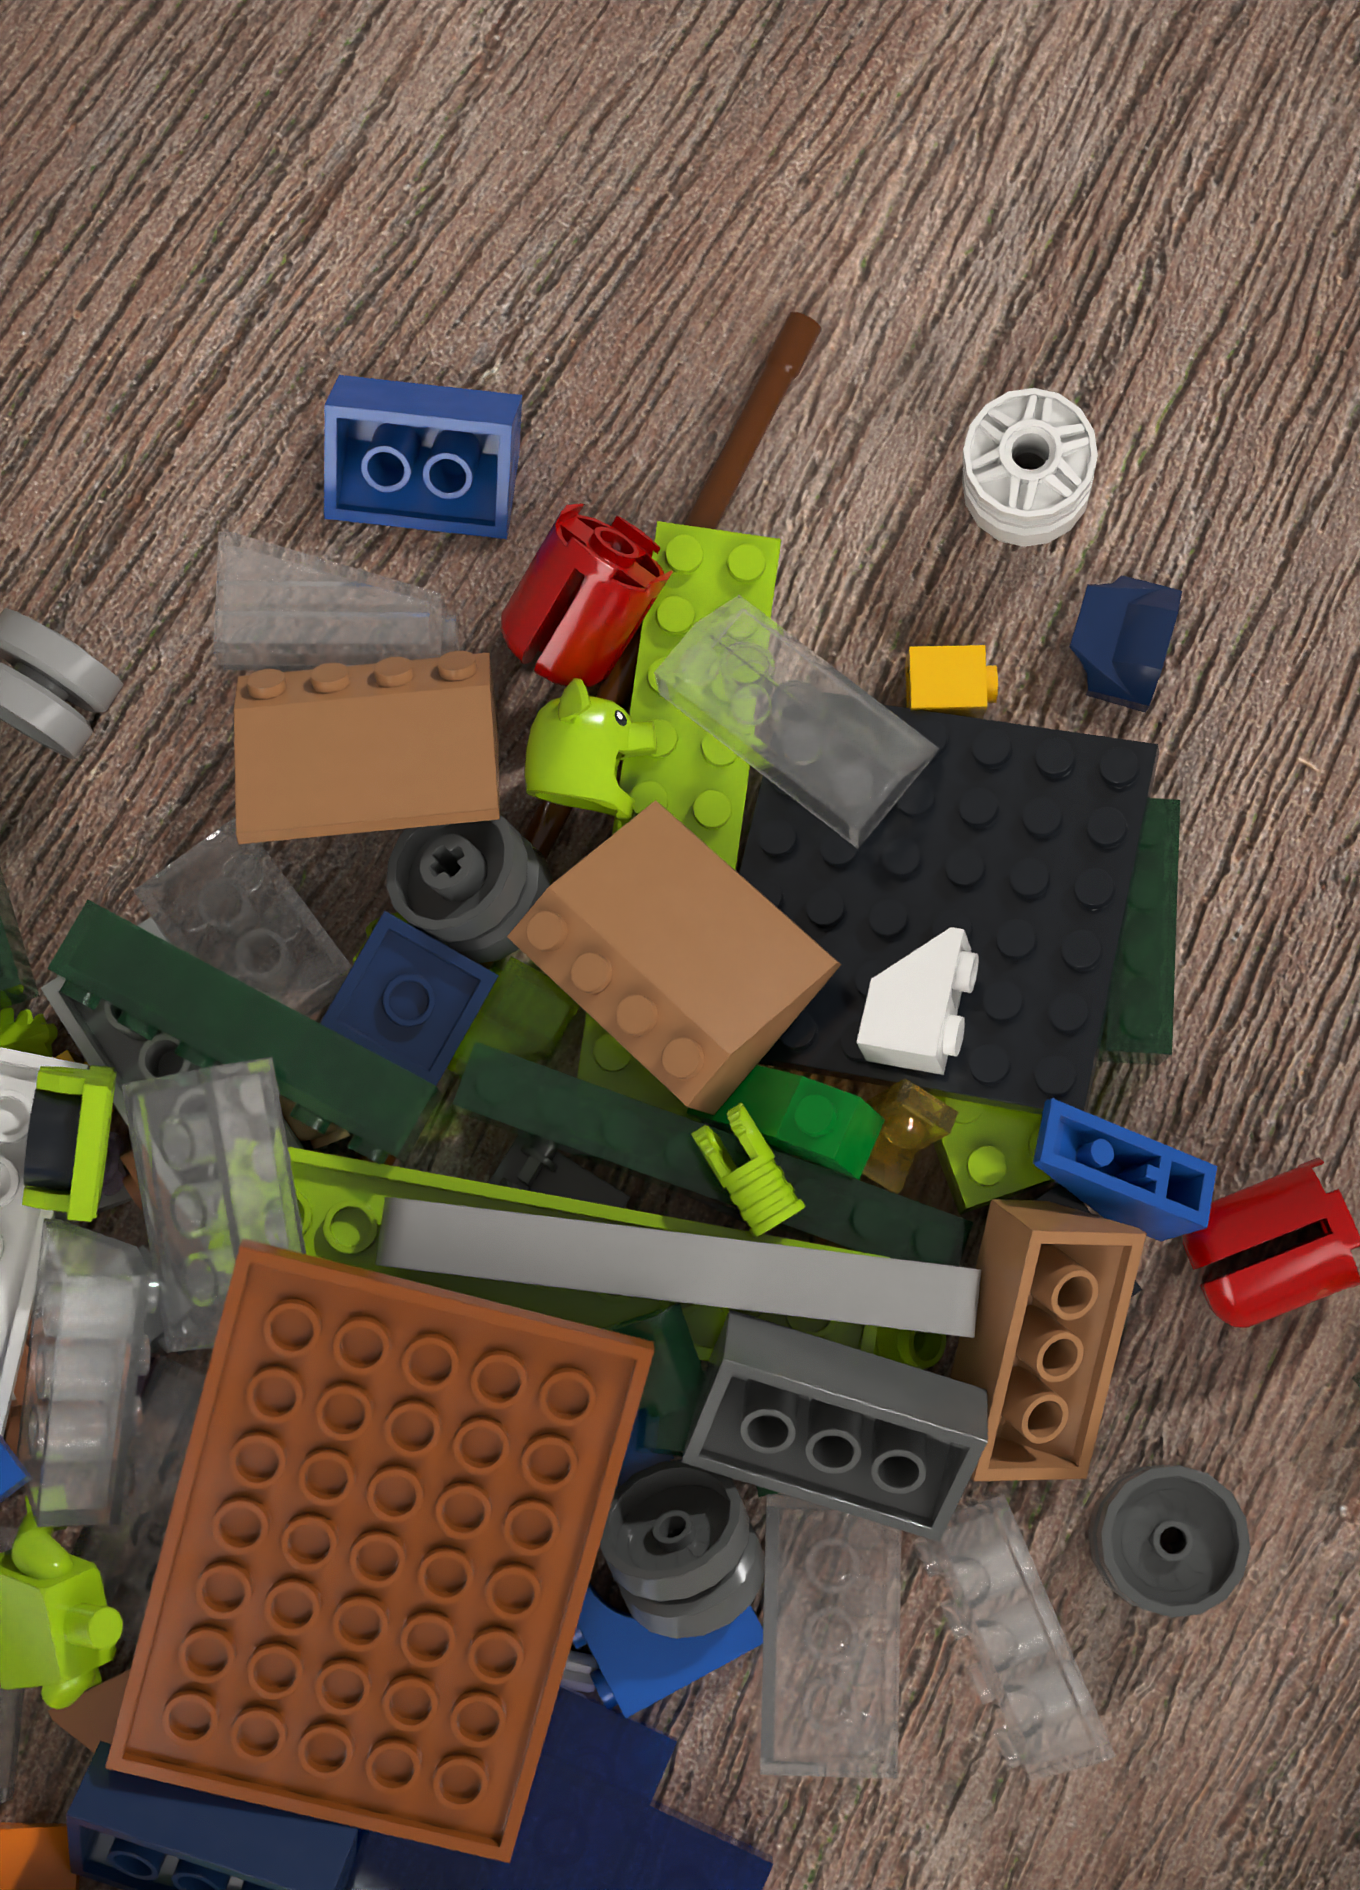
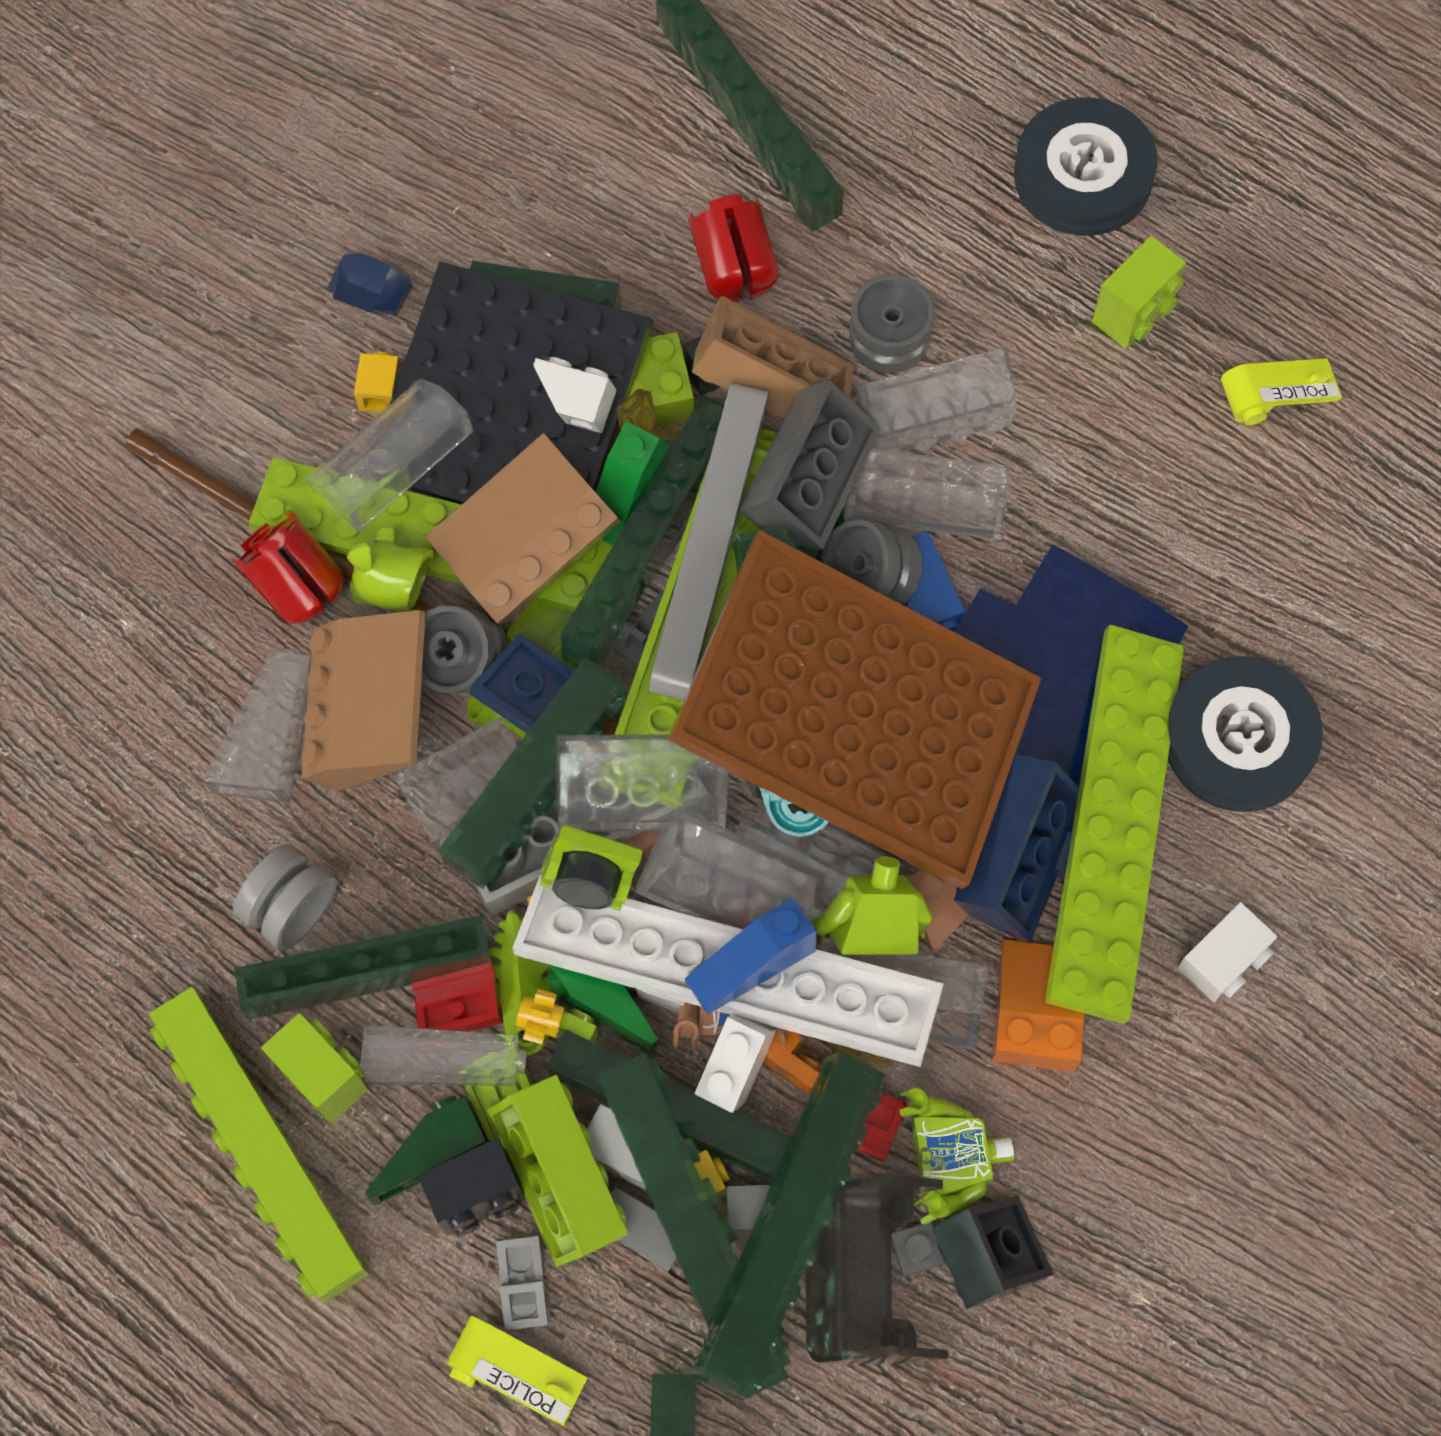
camera: 85 degrees left, 10 degrees down
blue slope [324,375,522,539] -> none
lime hinge [691,1103,806,1238] -> none
white wheel [962,388,1098,547] -> none
blue slope [1033,1098,1217,1242] -> none

